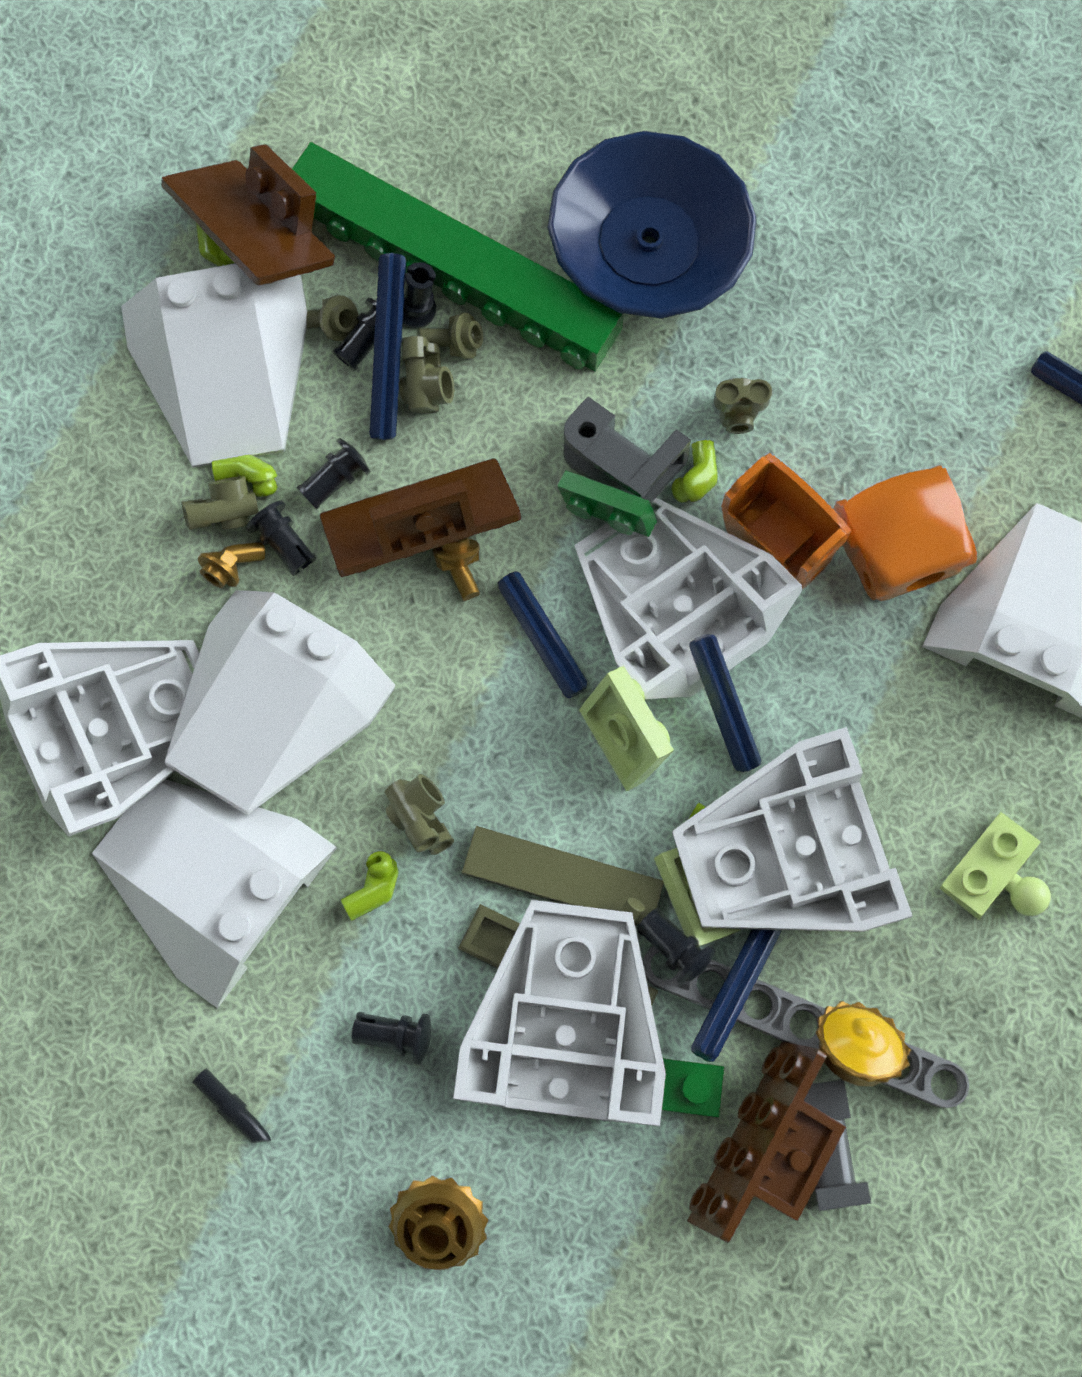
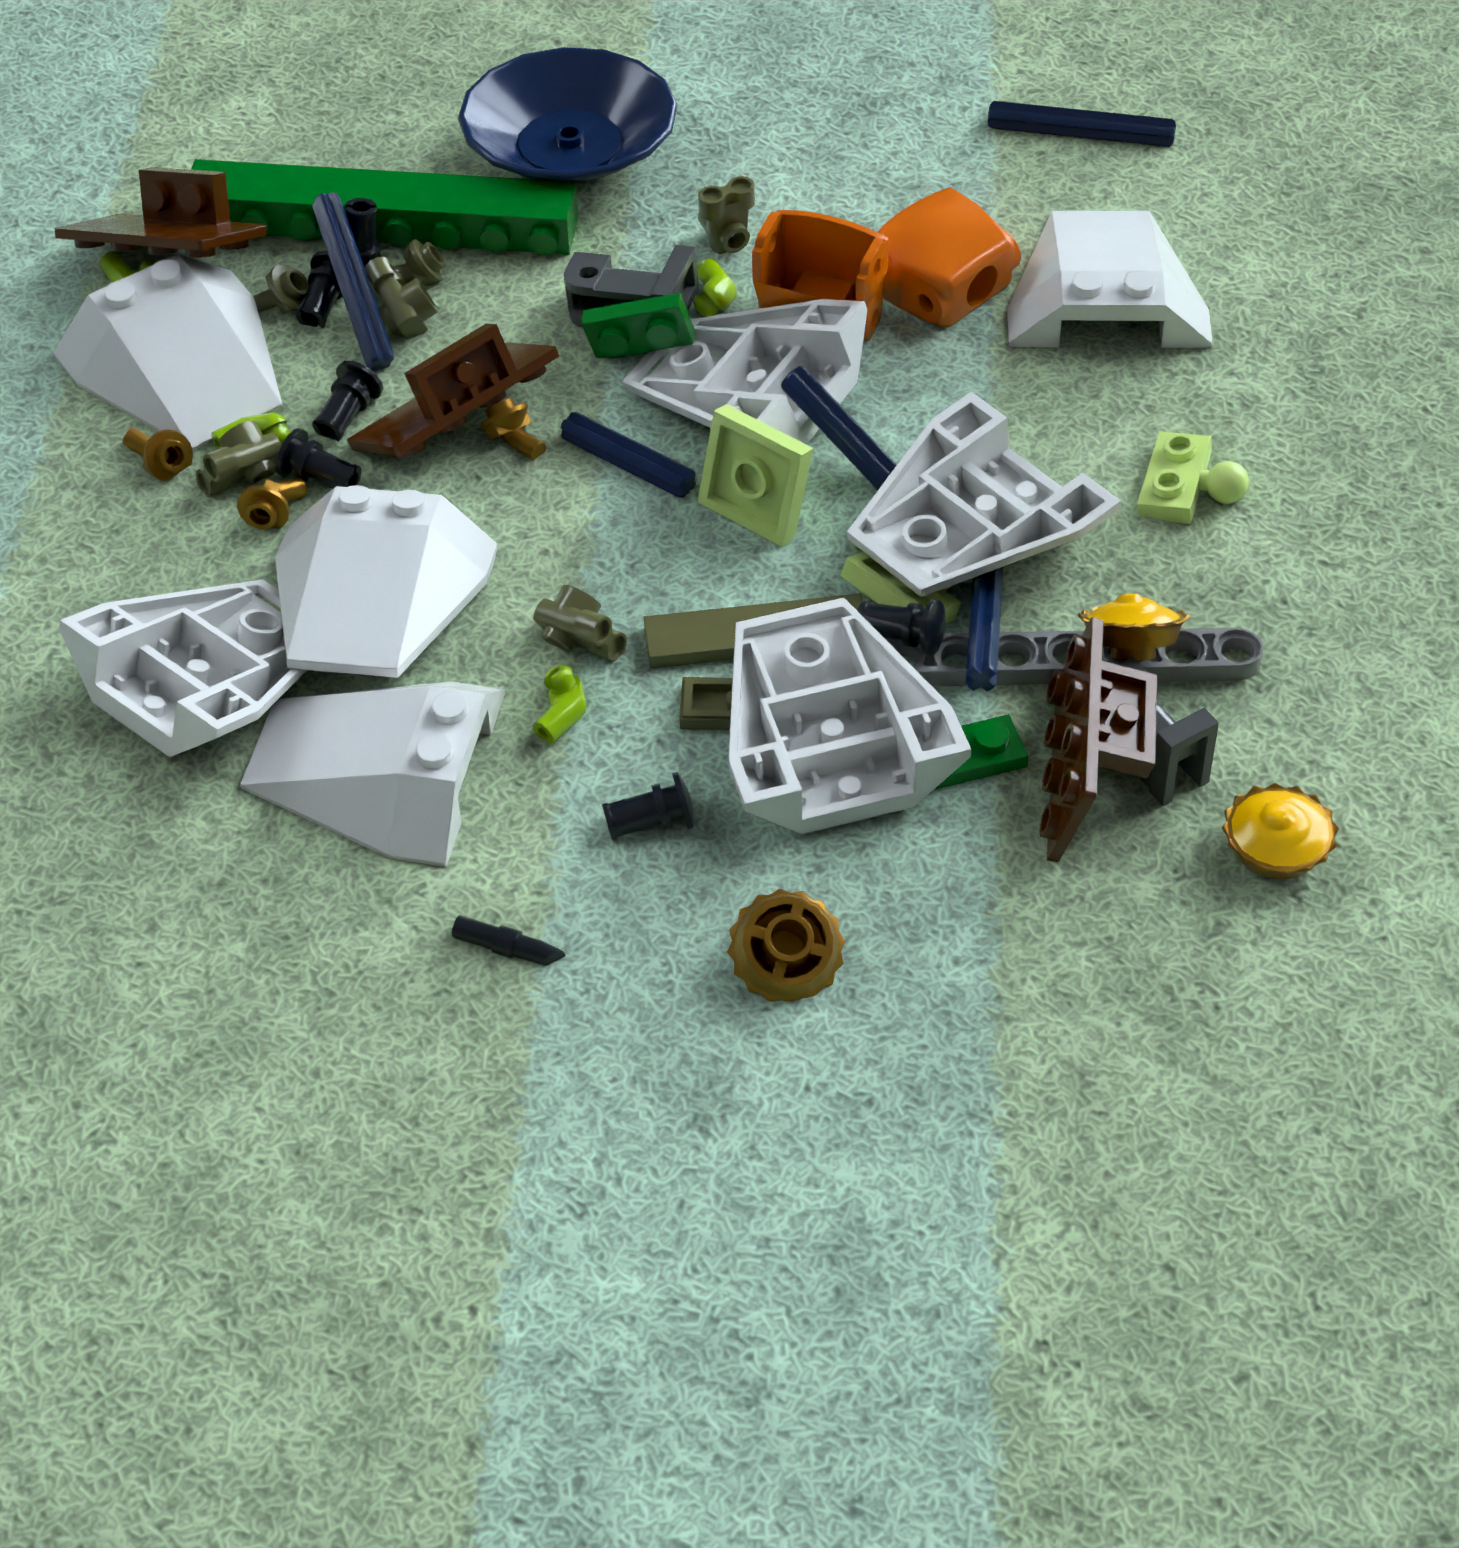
camera: 20 degrees left, 25 degrees down
none -> pearl gold plate [122,427,193,481]
none -> yellow piece [1222,783,1339,880]

